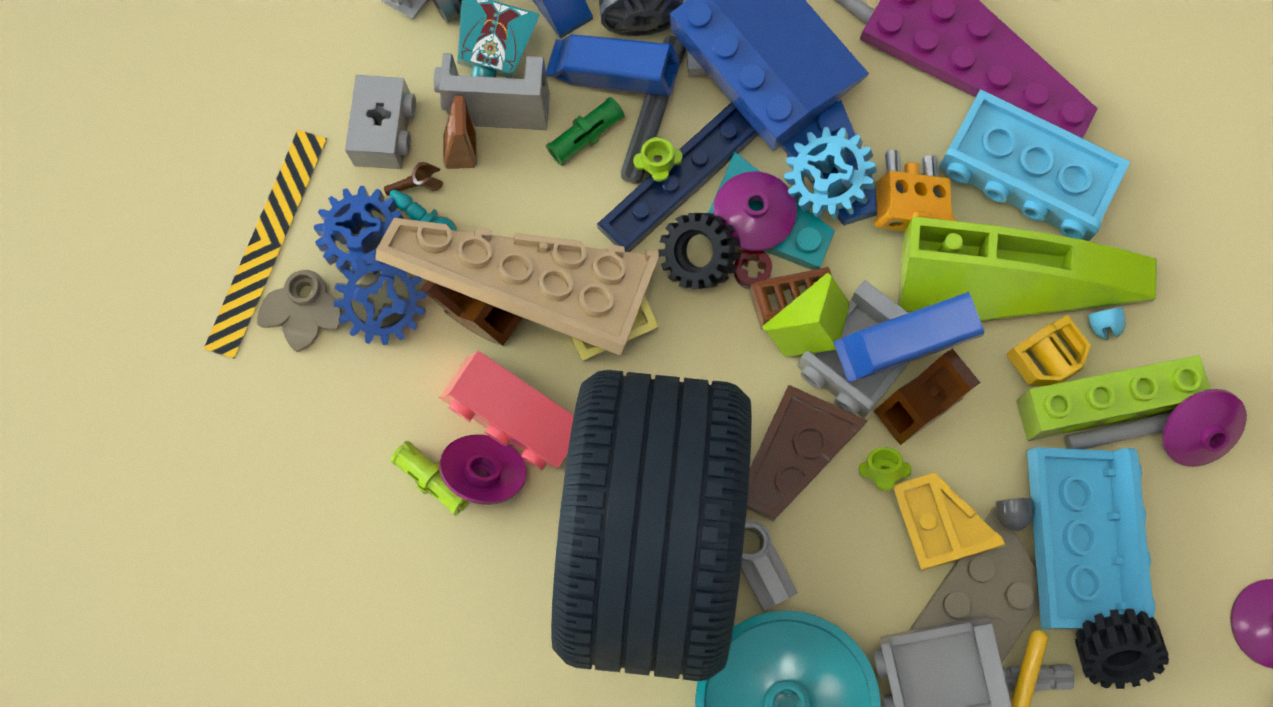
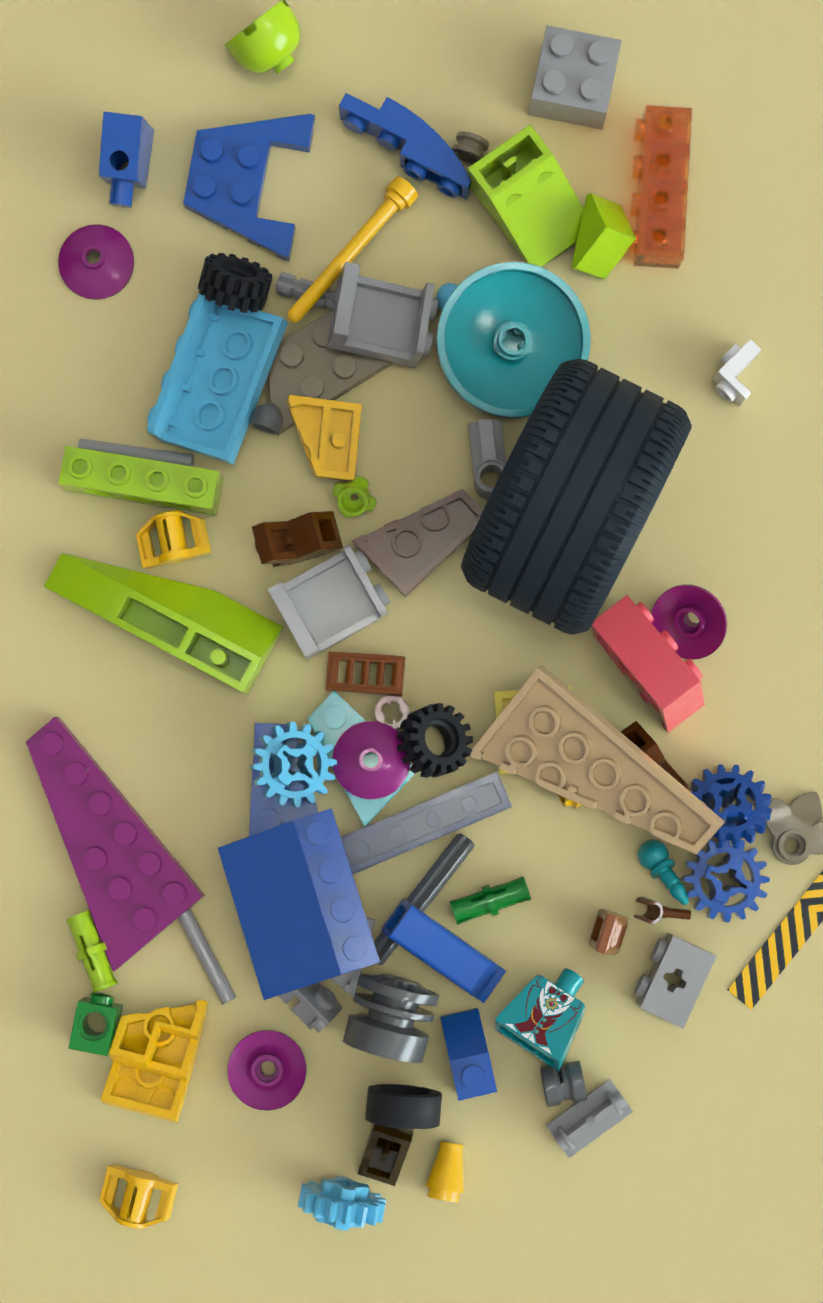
camera: 160 degrees left, 10 degrees up
lime pin [390,441,470,516] -> none
light grey panel [434,53,550,130] -> none
lime plate [633,137,683,182] -> none
lime slope [762,273,850,357] -> none
piece [833,292,984,383] -> none
light orange piece [874,150,956,232] -> none
medium azure bracket [938,89,1130,241] -> none
medium azure hinge [1088,307,1126,340] -> none
magenta dish [1162,389,1247,467] -> none

